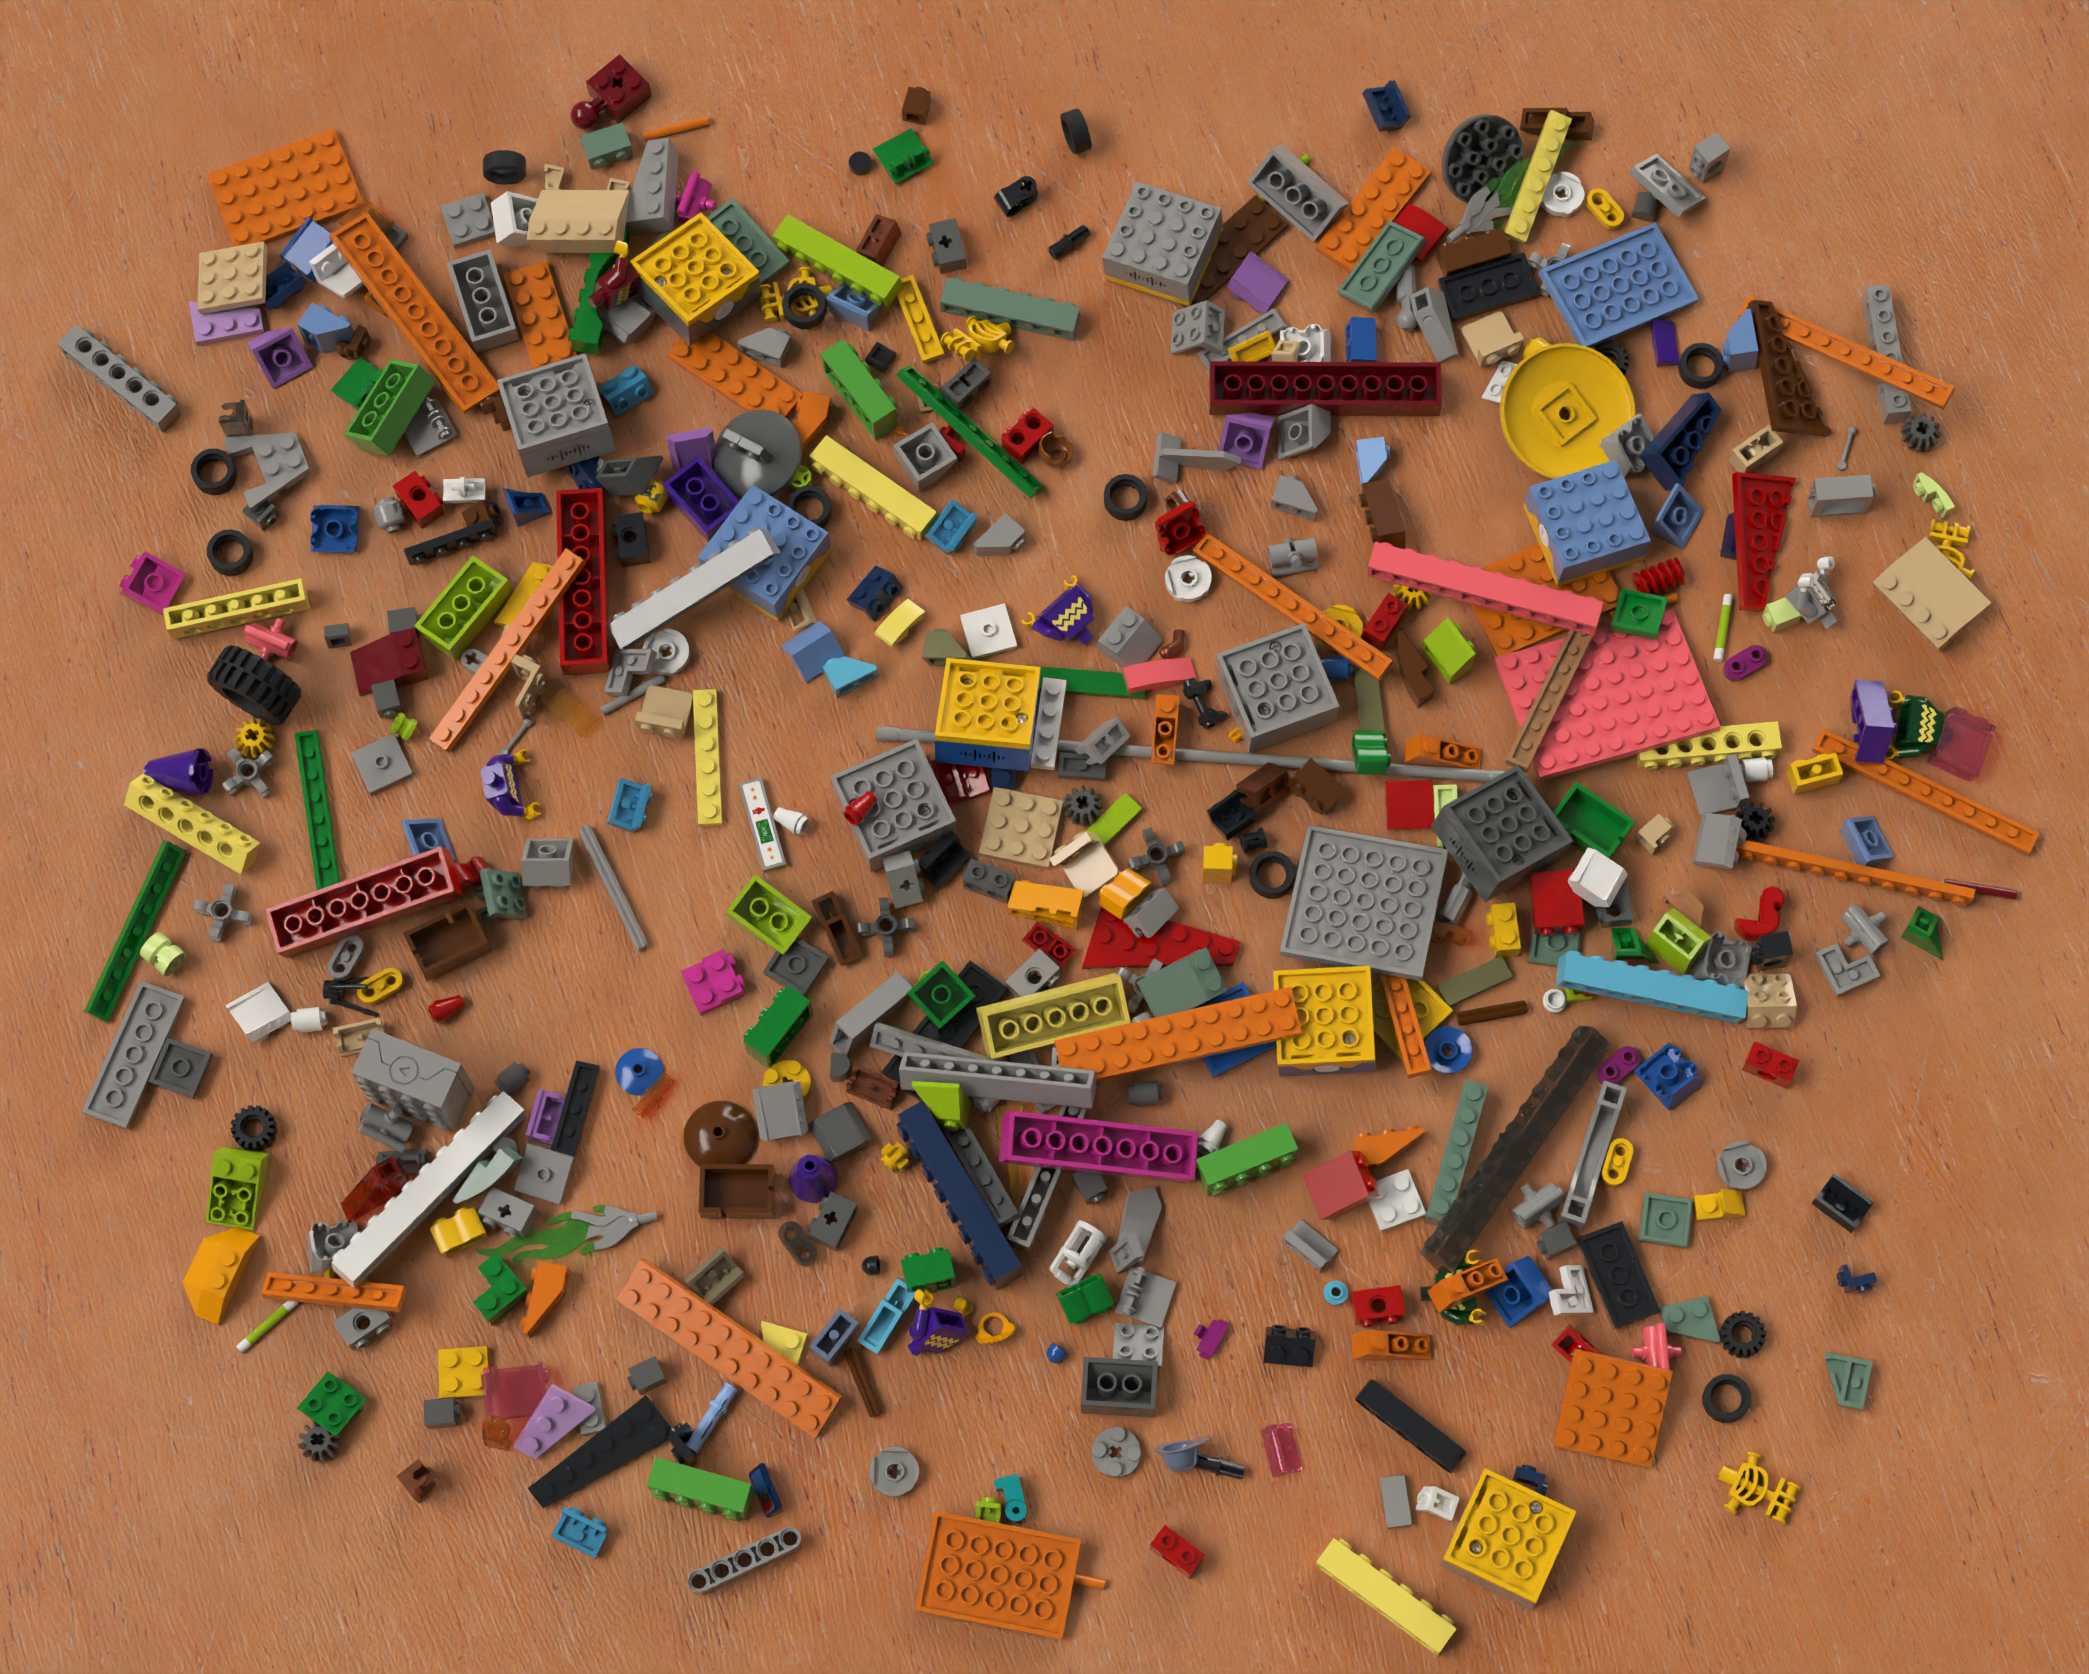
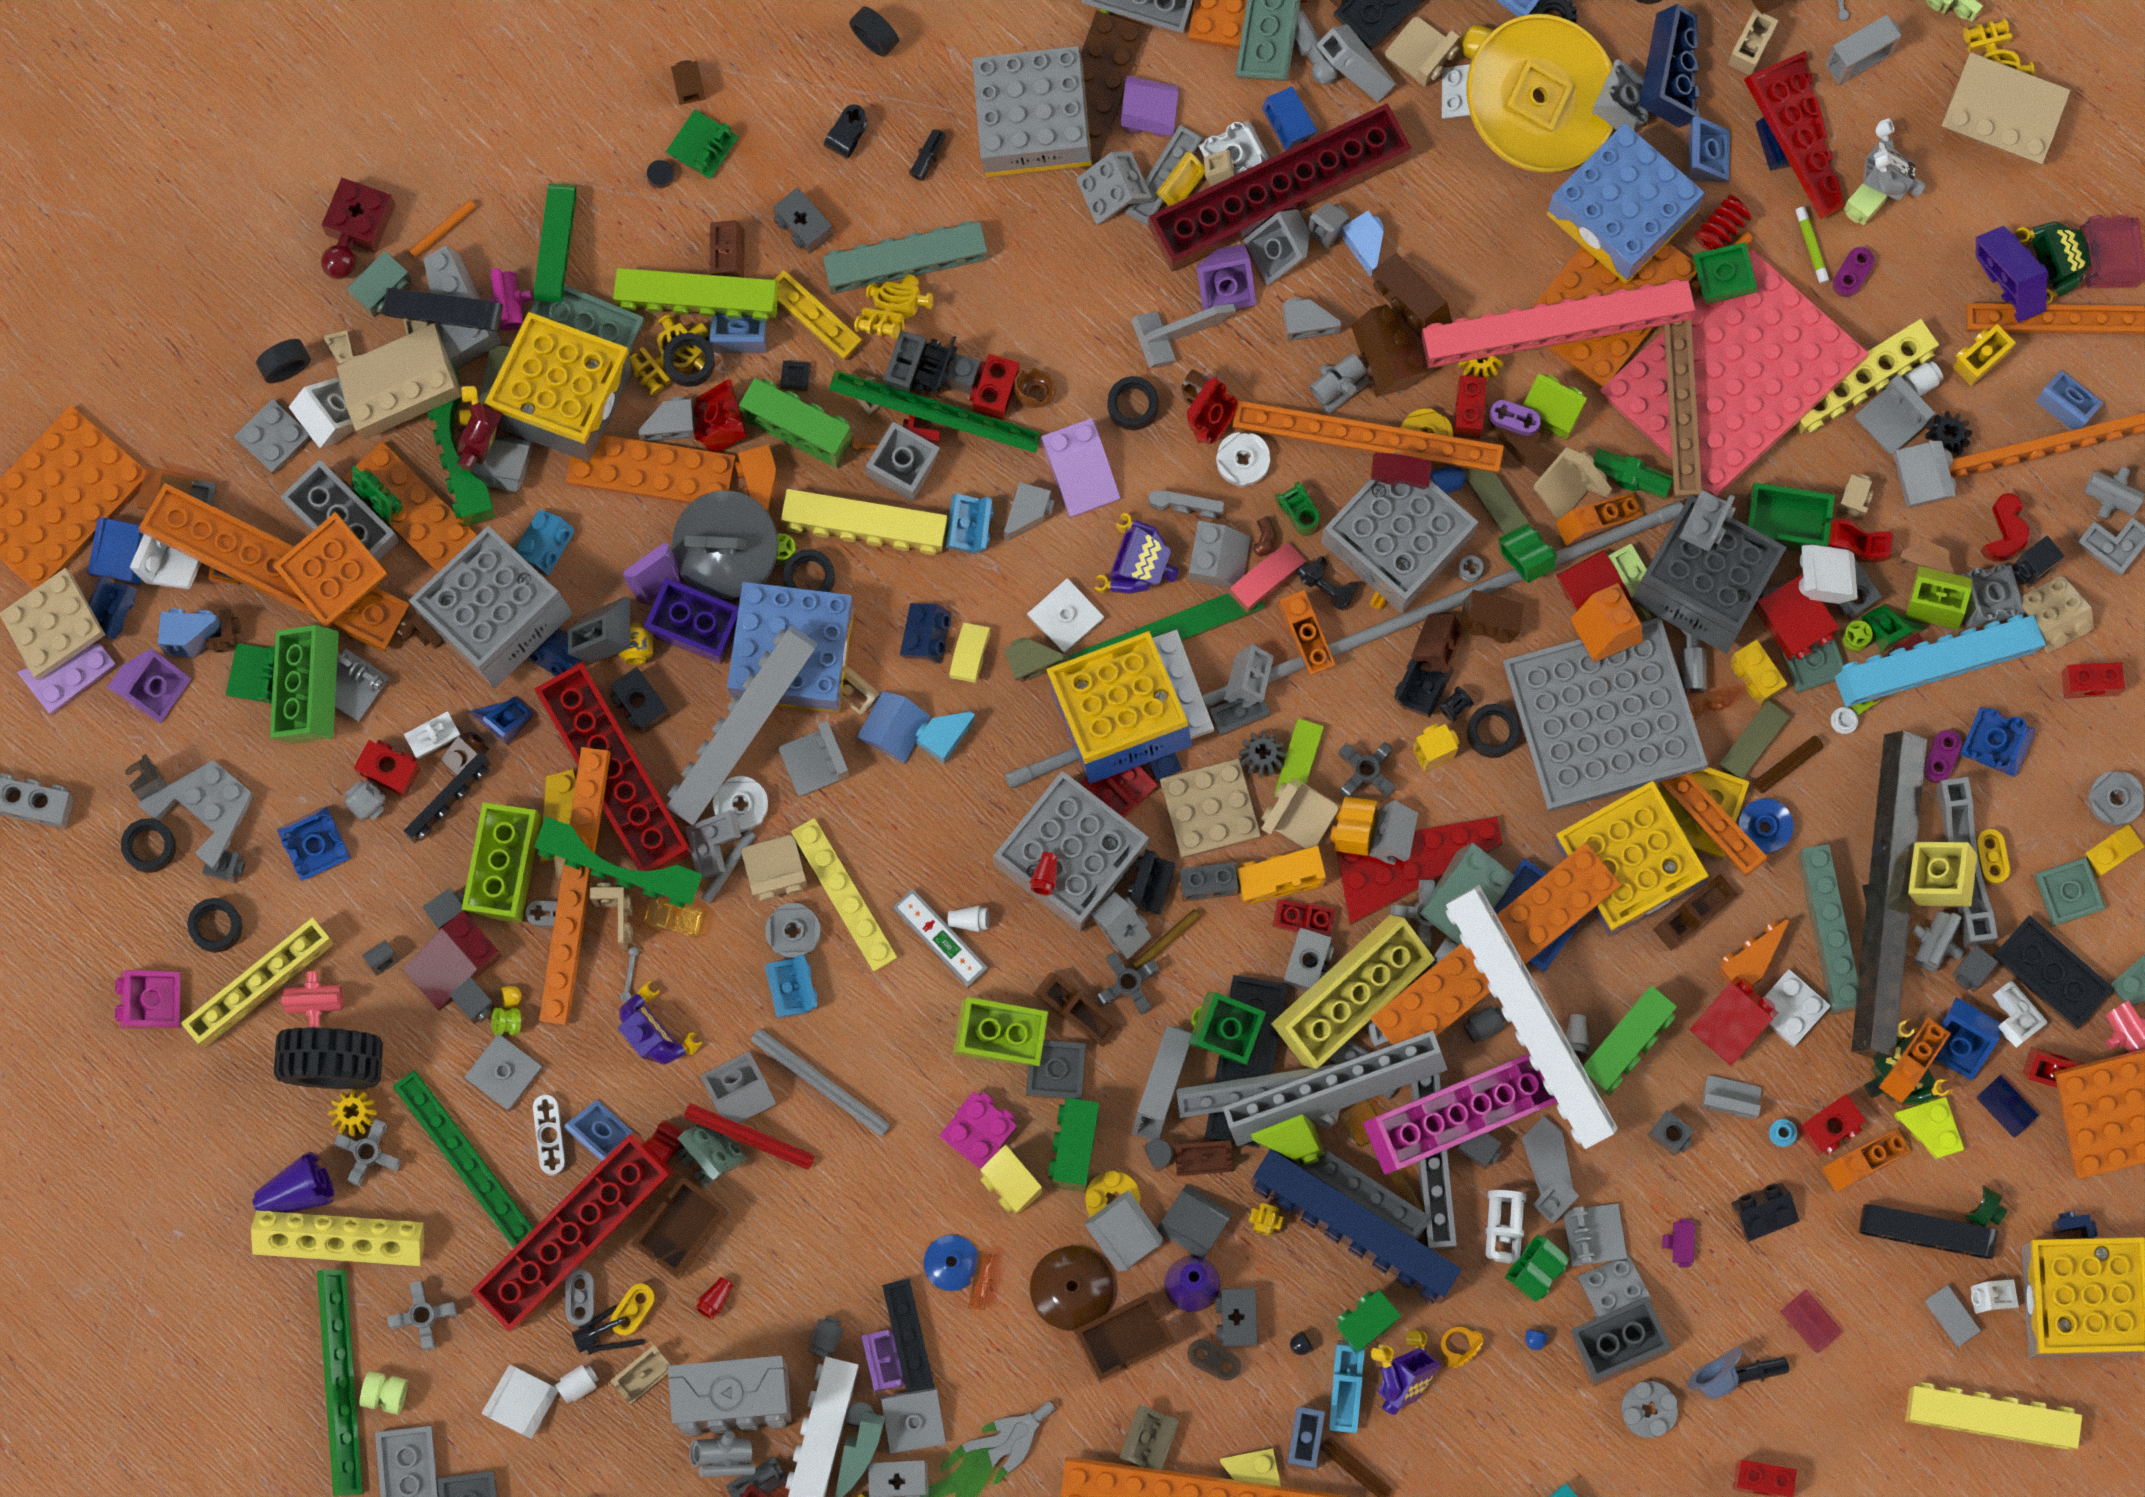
camera: 30 degrees left, 5 degrees up
none -> orange plate [273,512,389,628]
none -> green hinge [352,465,403,524]
none -> black beam [382,288,503,332]
none -> yellow hinge [500,986,522,1009]
none -> white beam [533,1095,566,1176]
none -> green beam [534,183,577,303]
none -> green arch [534,816,703,909]
none -> red axle [684,1103,814,1170]
none -> red slope [694,379,748,453]
none -> light grey plate [765,903,821,959]
none -> light grey bracket [779,721,849,797]
none -> black hinge [913,336,958,398]
none -> dark grey brick [946,354,980,394]
none -> light yellow slope [980,1145,1042,1216]
none -> lavender slope [1041,418,1121,518]
none -> pearl gold bar [1132,909,1201,970]
none -> light grey hinge [1148,490,1224,520]
none -> green piece [1275,481,1319,536]
none -> light grey slope [1308,202,1349,250]
none -> reddish brown wedge [1351,304,1428,398]
none -> dark red slope [1371,453,1432,490]
none -> white brick [1446,885,1618,1149]
none -> light grey bush [1458,555,1483,583]
none -> medium lavender beam [1490,400,1541,436]
none -> tan bracket [1534,447,1612,519]
none -> orange slope [1570,583,1643,663]
none -> green piece [1593,448,1673,500]
none -> dark grey brick [1647,1110,1694,1156]
none -> reddish brown slope [1653,874,1738,951]
none -> light grey bracket [1679,490,1736,551]
none -> red animal [1828,519,1894,562]
none -> lime wheel [1842,620,1873,652]
none -> neon yellow wing [1894,1097,1964,1159]
none -> light yellow brick [1908,842,1977,906]
none -> dark green piece [1965,1185,2008,1227]
none -> clear blue slope [1977,1074,2039,1137]

